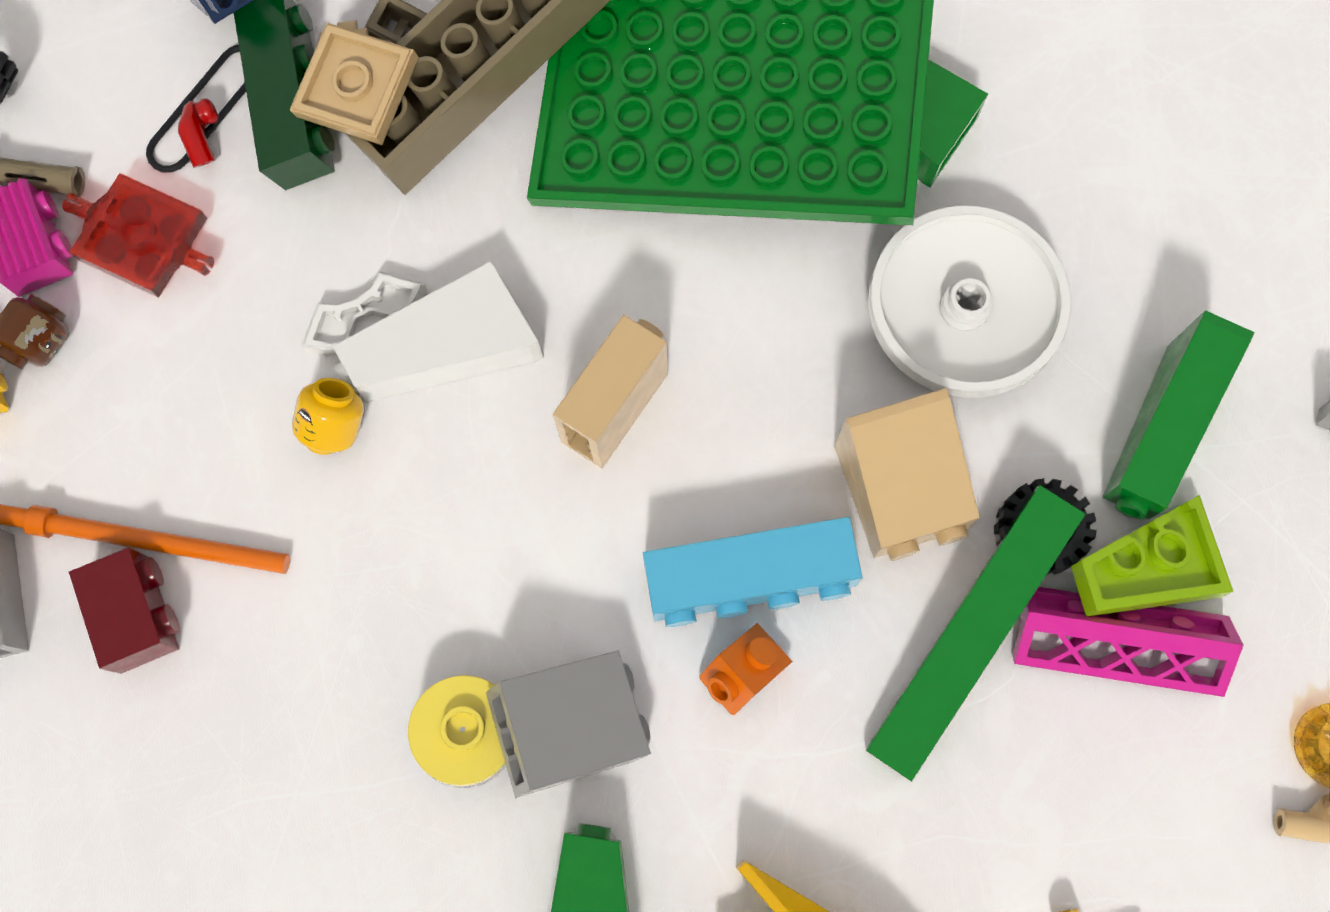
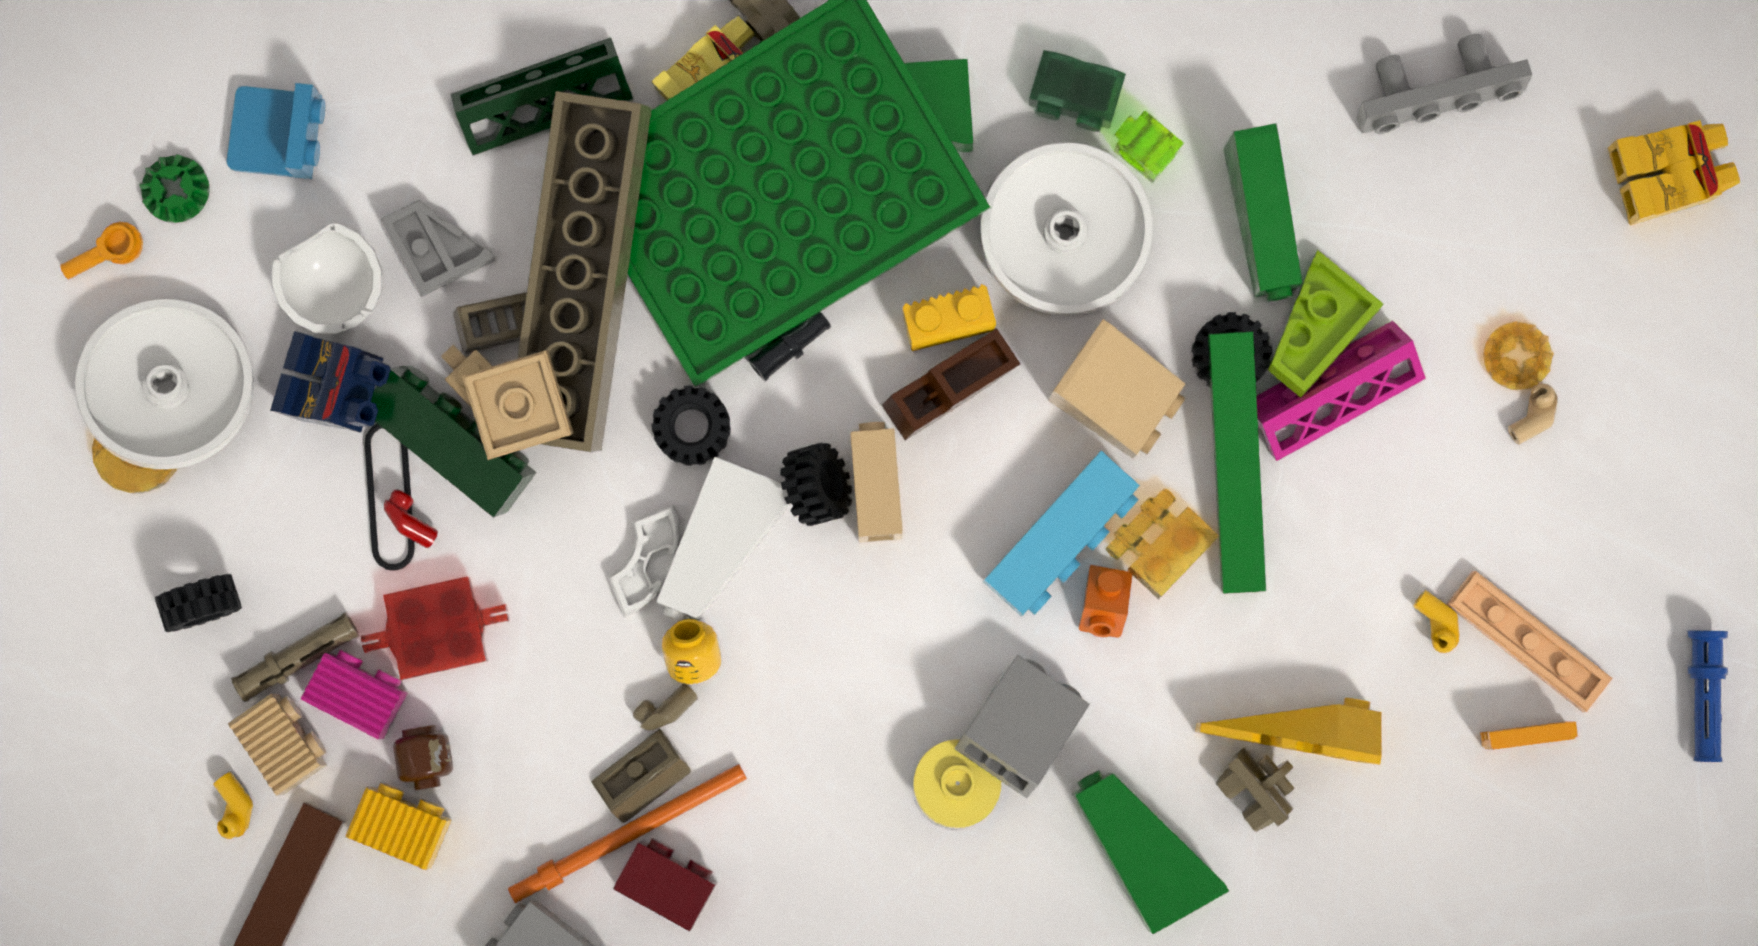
camera: 40 degrees left, 10 degrees up
none -> dark tan slope [591,729,691,823]
none -> dark tan arm [633,684,698,731]
none -> black tyre [651,386,731,466]
none -> black pin [748,312,831,382]
none -> black tyre [780,442,852,526]
none -> reddish brown slope [882,328,1021,441]
none -> yellow brick [902,284,996,351]
none -> clear green brick [1028,50,1126,132]
none -> clear yellow plate [1106,488,1219,600]
none -> clear neon green brick [1114,110,1184,184]

